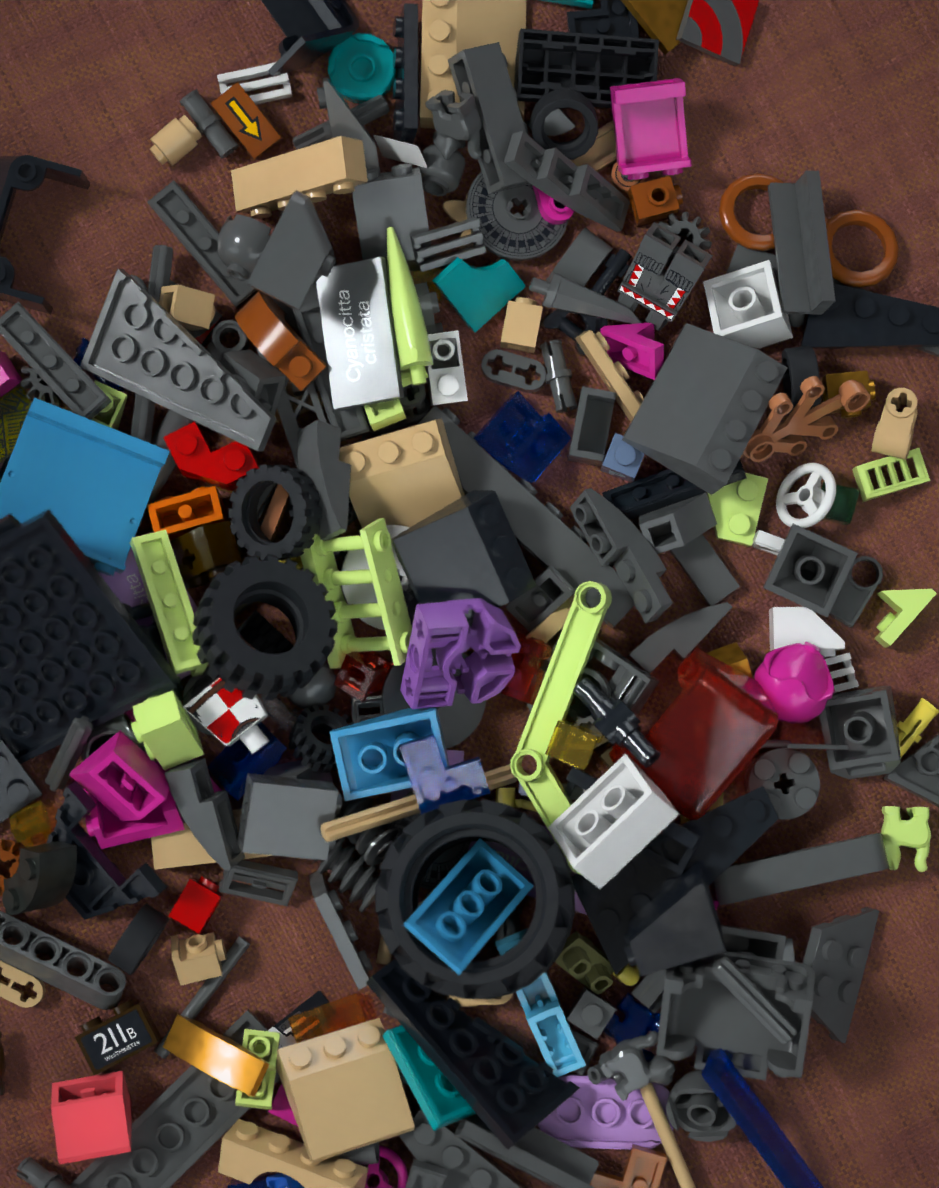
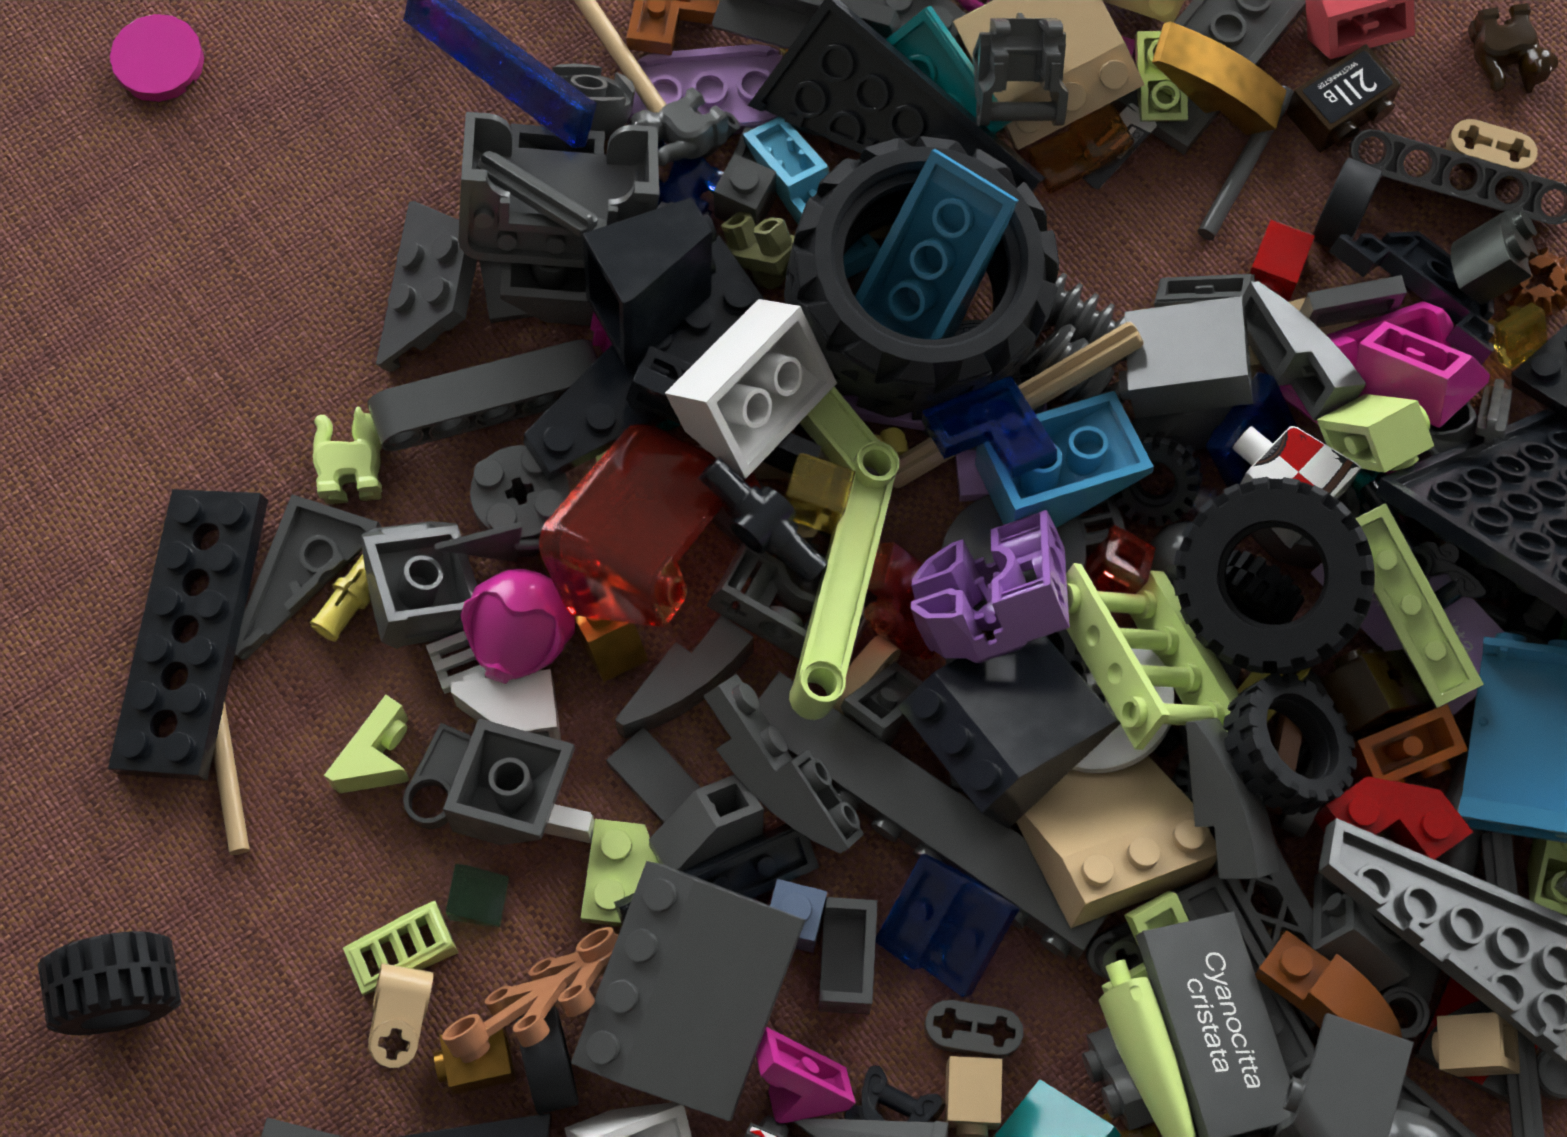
camera: 175 degrees right, 15 degrees down
tan brick [171,932,227,985] -> none
dark grey wing [308,871,373,990] -> none
white slope [425,330,468,406] -> none
dark grey pin [540,340,578,413] -> none
tan tile [575,330,644,422] -> none
white piece [776,463,836,528] -> none
none -> dark grey piece [972,13,1069,126]
none -> dark grey tile [1300,275,1407,328]

